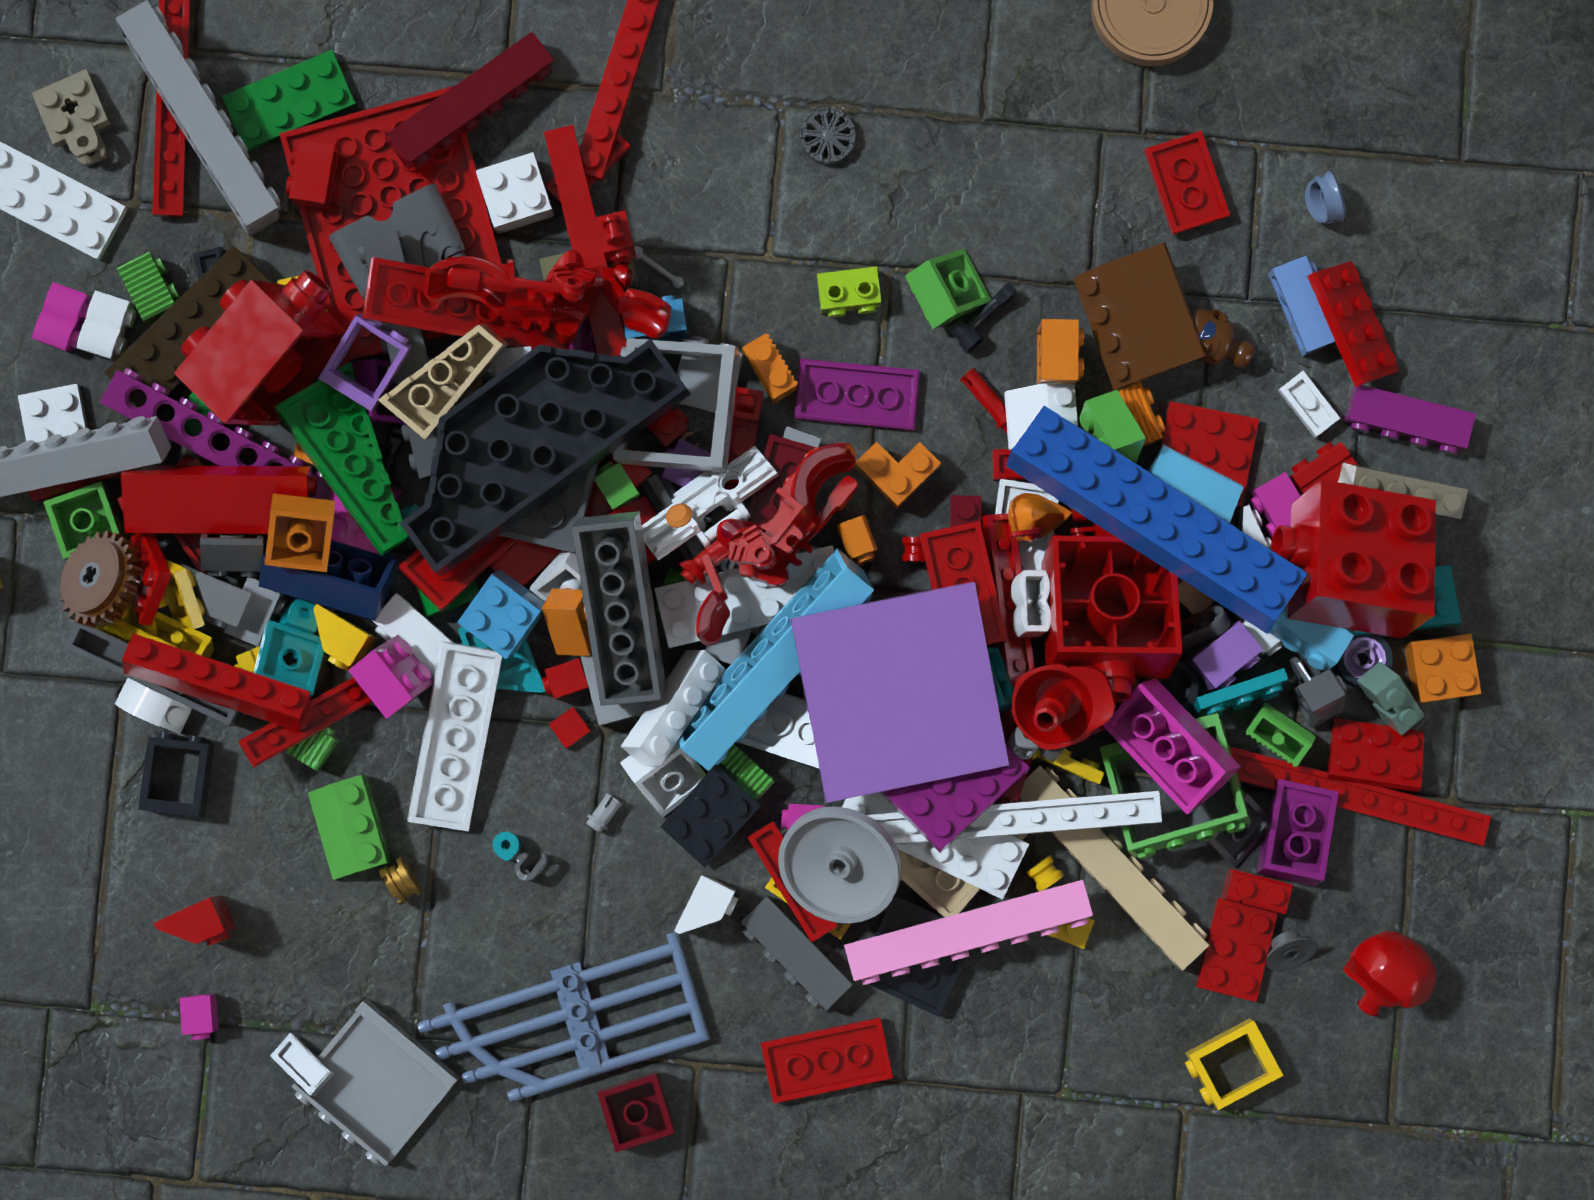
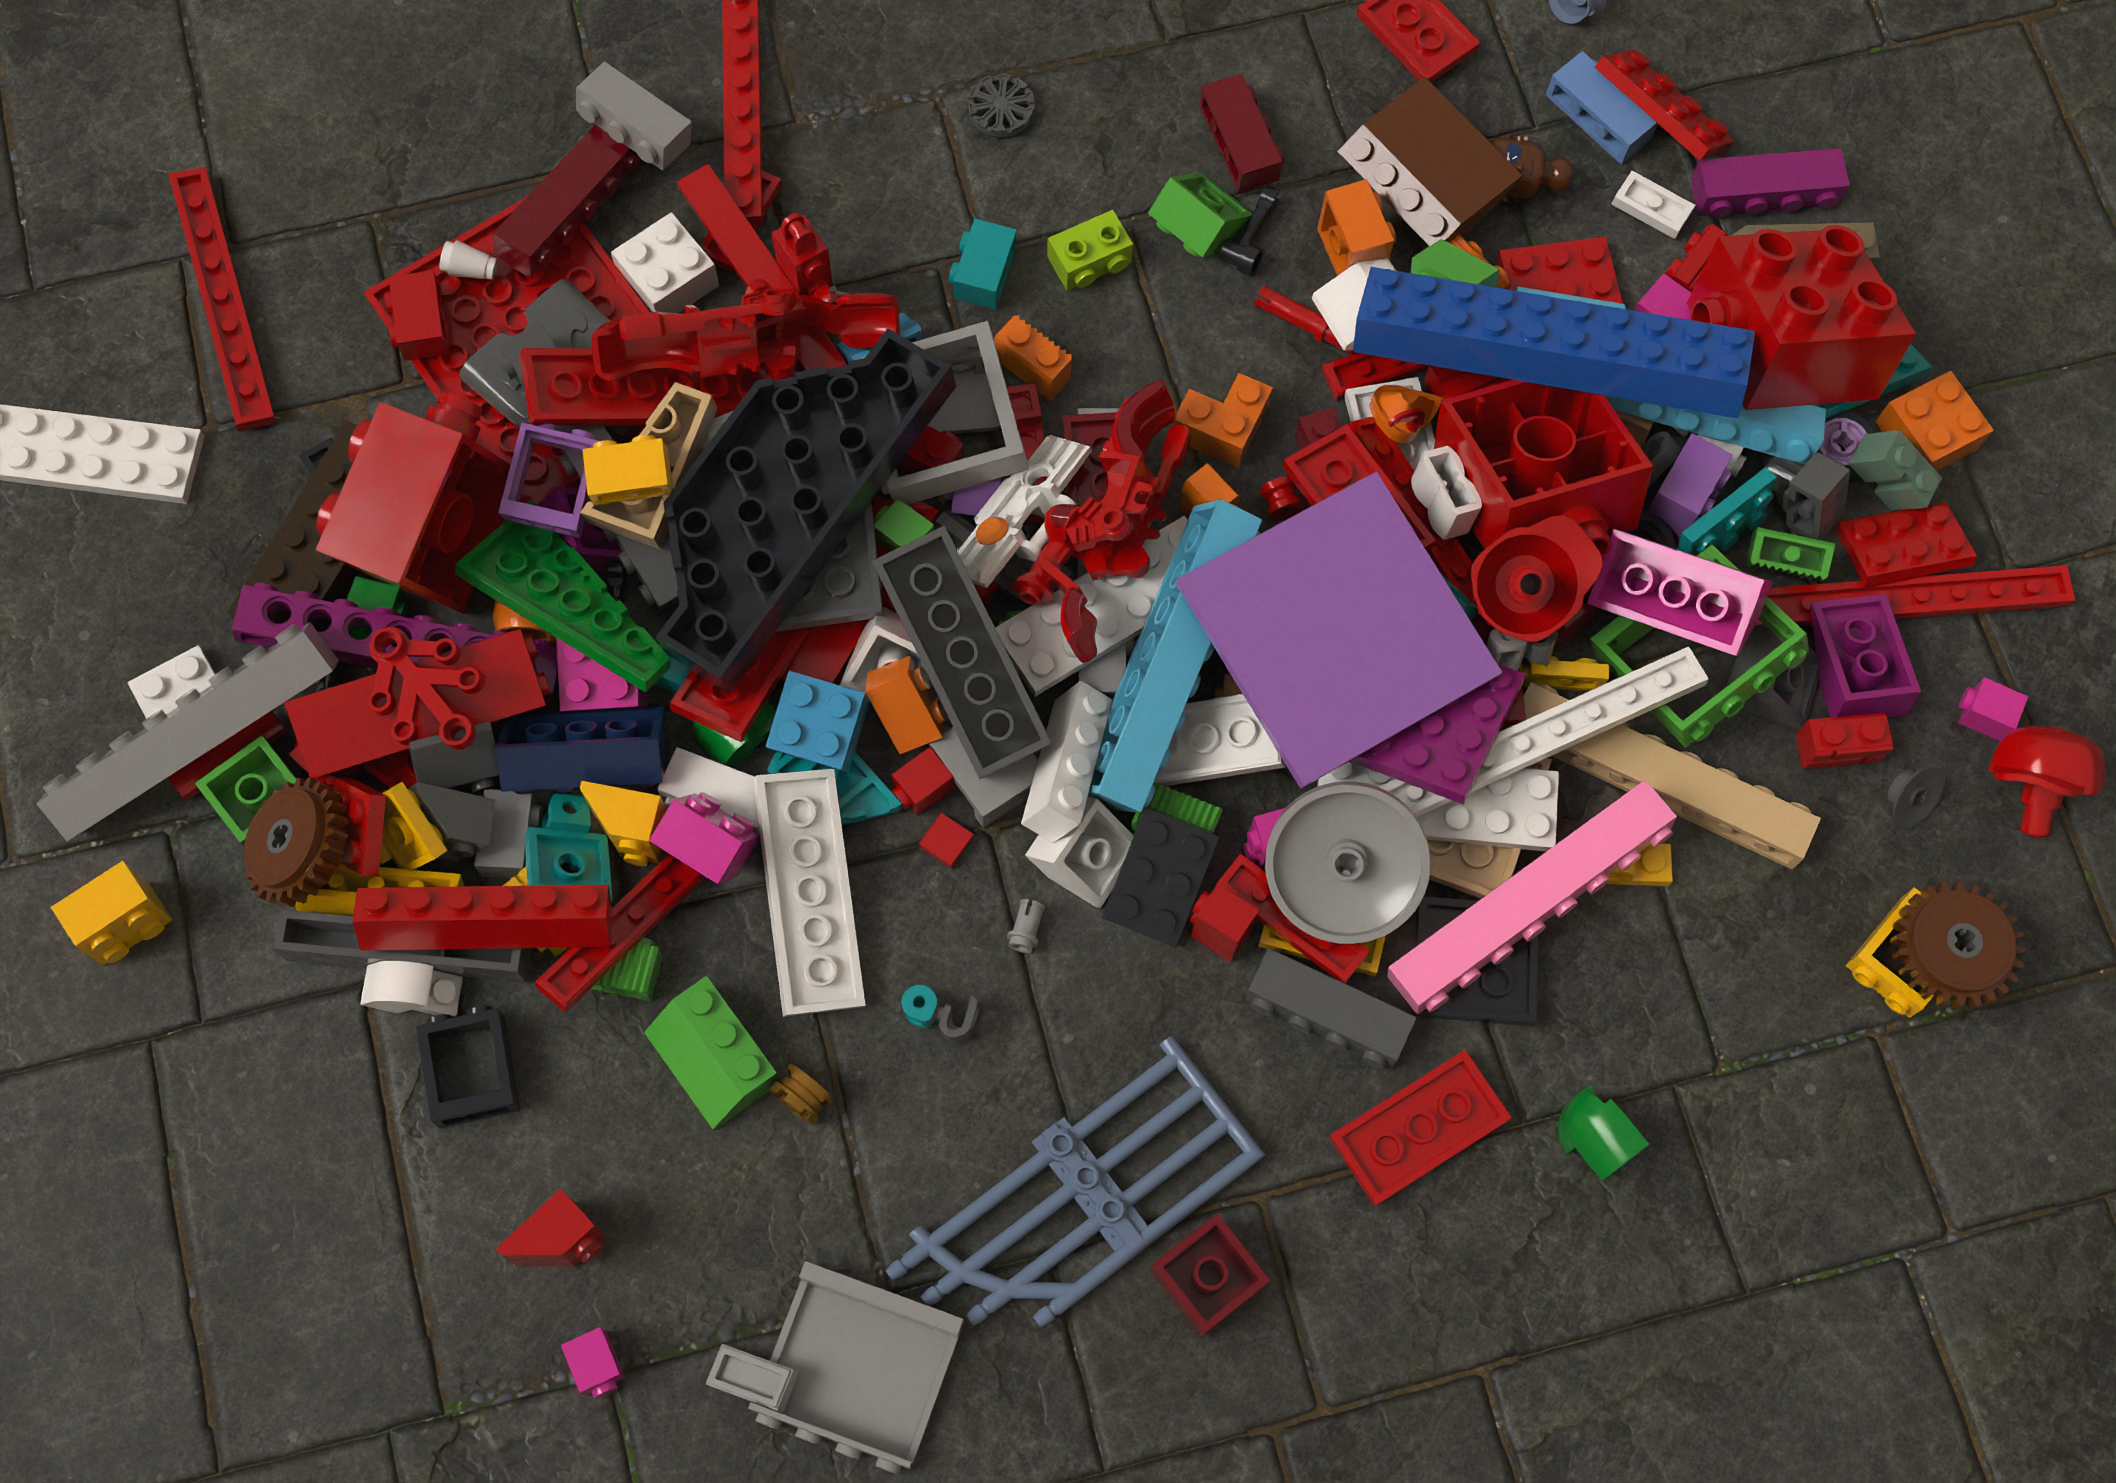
camera: 25 degrees left, 15 degrees down
dark tan plate [32,69,111,166] -> none
dark pink brick [32,282,92,353] -> none
white brick [76,290,137,361] -> none
light grey brick [115,0,281,237] -> none
bright green brick [117,252,181,325] -> none
green plate [222,50,357,153] -> none
orange brick [264,494,335,572] -> none
white slope [674,874,739,934] -> none
magenta tile [794,358,920,431] -> none
yellow wheel [1026,855,1064,892] -> none
red plate [1196,898,1278,1002] -> none
none -> red plant [367,627,484,750]
none -> white cone [439,240,498,280]
none -> light grey brick [576,61,692,171]
none -> yellow brick [582,435,673,505]
none -> teal brick [949,218,1017,310]
none -> red brick [1190,884,1259,963]
none -> dark red brick [1199,73,1285,193]
none -> green brick [1557,1085,1649,1181]
none -> reddish brown gear [1890,881,2026,1010]
none -> dark pink brick [1958,677,2028,742]

